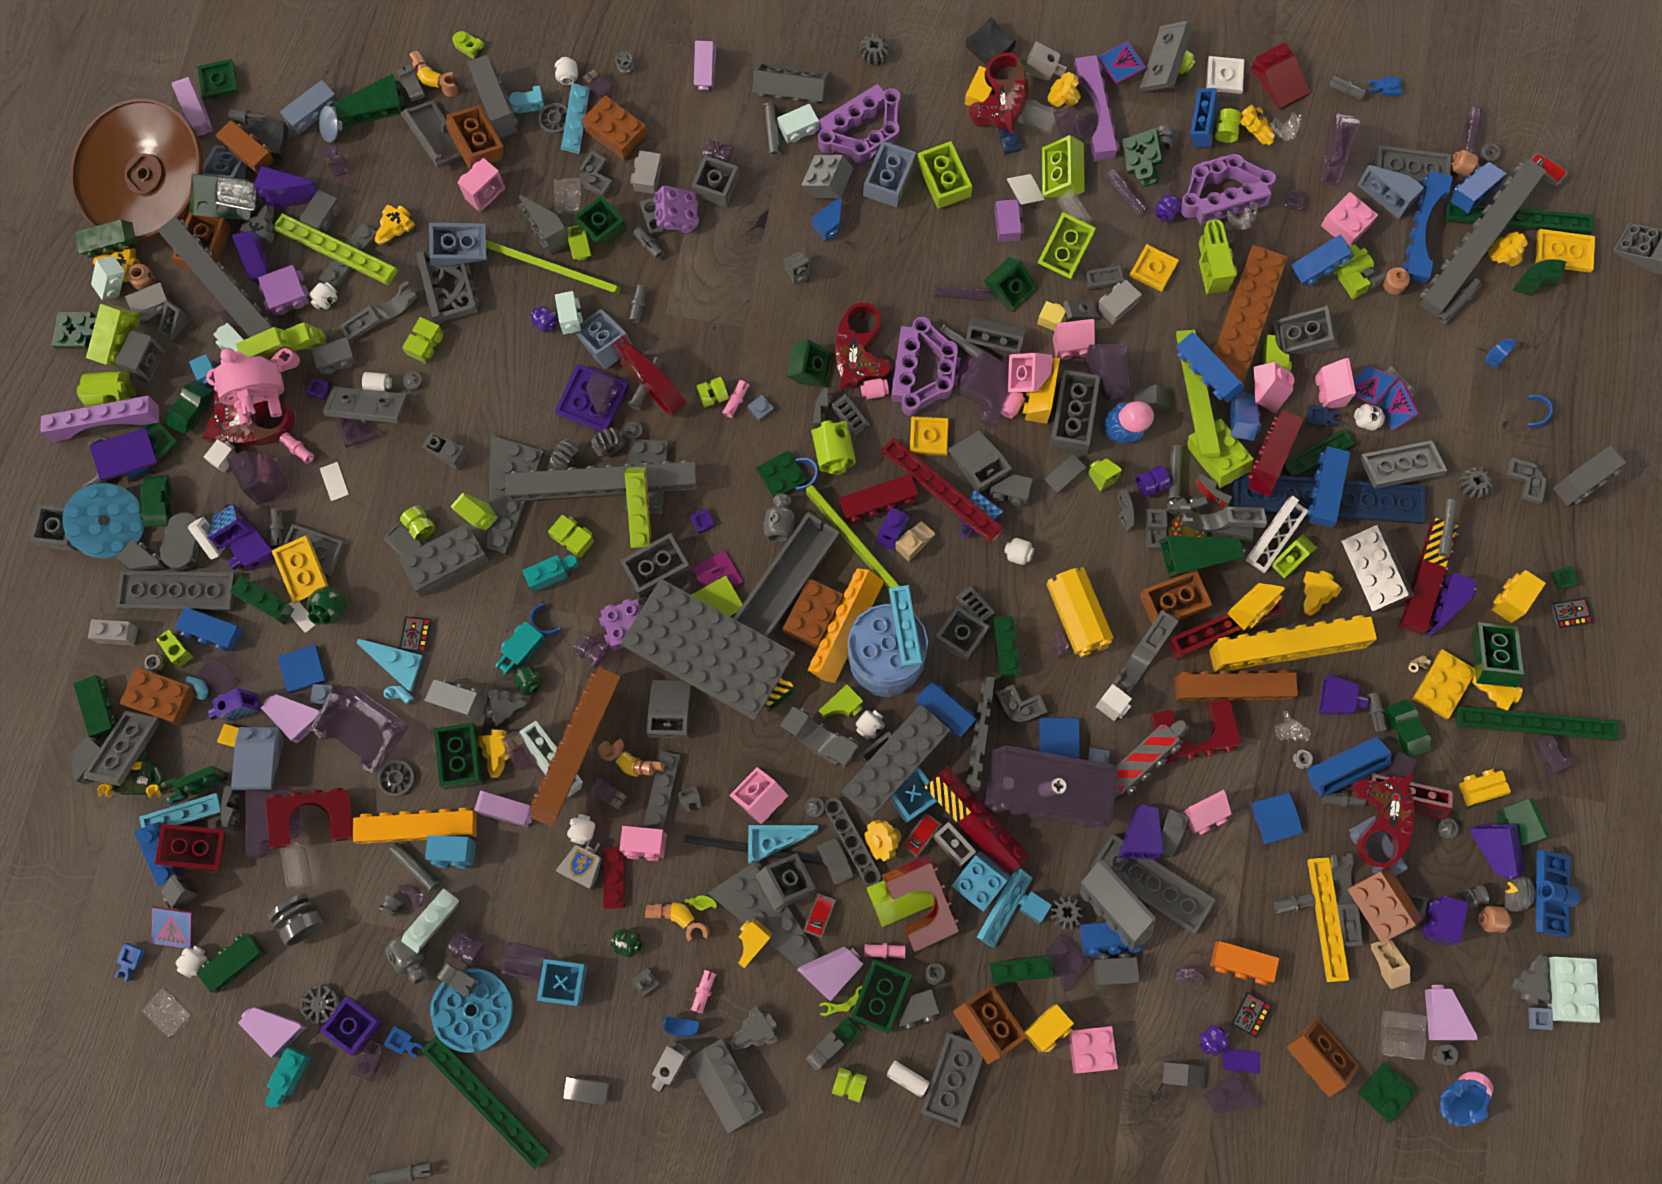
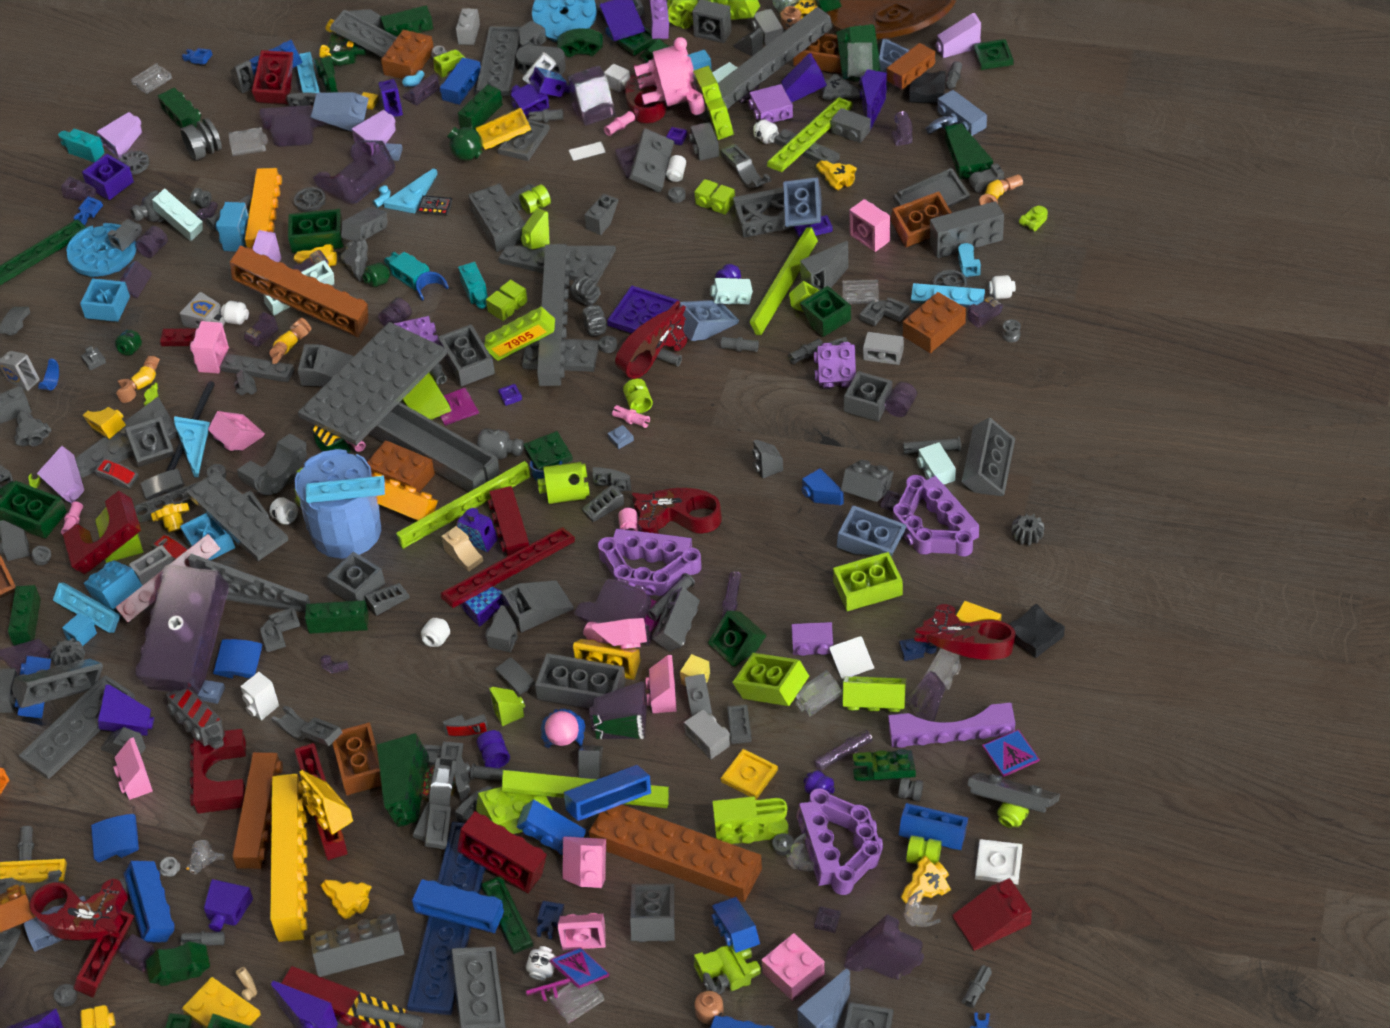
camera: 95 degrees right, 25 degrees down
piece [151,906,192,948] -> none
white head [176,946,208,978] -> none
dark red arch [265,788,353,850] -> none
blue tile [278,644,326,694] -> none
clear purple slope [586,372,617,419] -> none
bright pink pin [690,970,717,1014] -> none
lavender slope [694,41,716,91] -> none
dark green slope [786,339,834,388] -> none
yellow tile [910,417,949,456] -> none
blue brick [915,682,976,740] -> none
light grey torso [1024,41,1067,81] -> none
yellow brick [1046,567,1113,658] -> none
yellow plant [1047,72,1080,107] -> none
white fence [1245,496,1308,573] -> none
lime arch [1262,335,1292,372] -> none
lime slope [1271,534,1317,578] -> none

